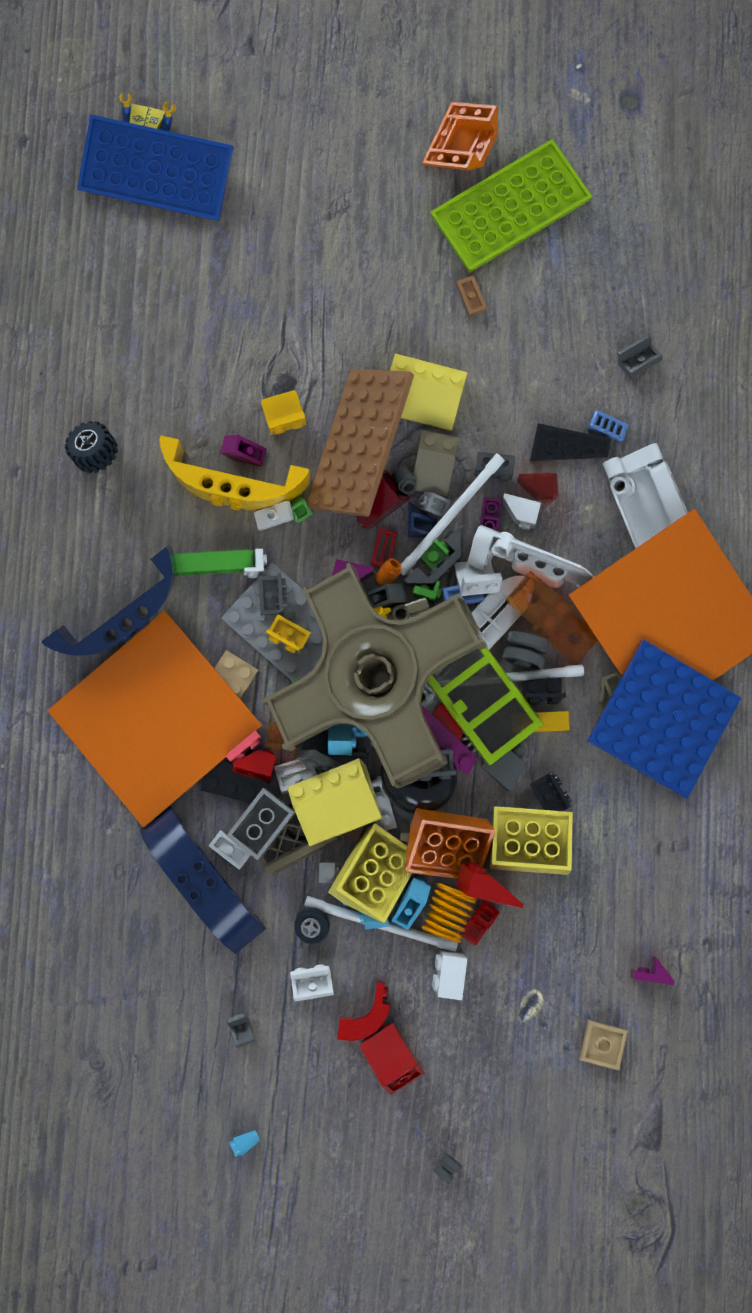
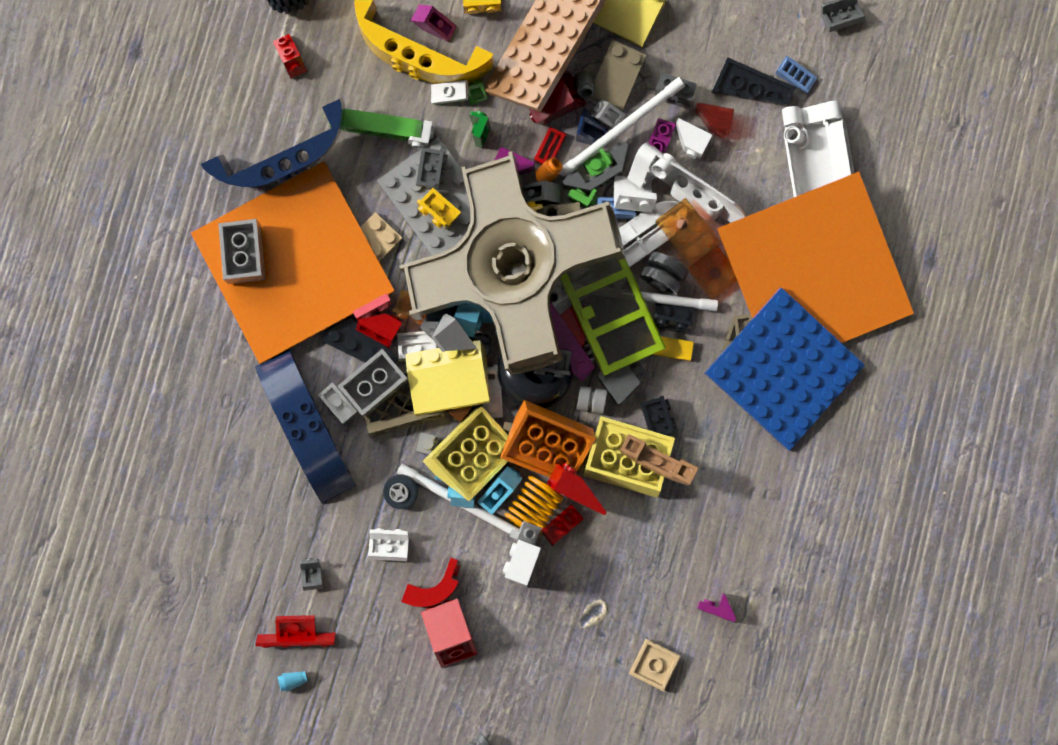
camera: 10 degrees right, 0 degrees up
none -> light grey brick [218,219,266,284]
none -> red bracket [255,615,336,648]
none -> red bracket [273,34,307,79]
none -> light grey slope [432,314,477,352]
none -> green bracket [470,111,491,148]
none -> light grey bracket [509,521,541,546]
none -> light grey wheel [576,385,607,415]
none -> medium nougat slope [620,434,699,486]

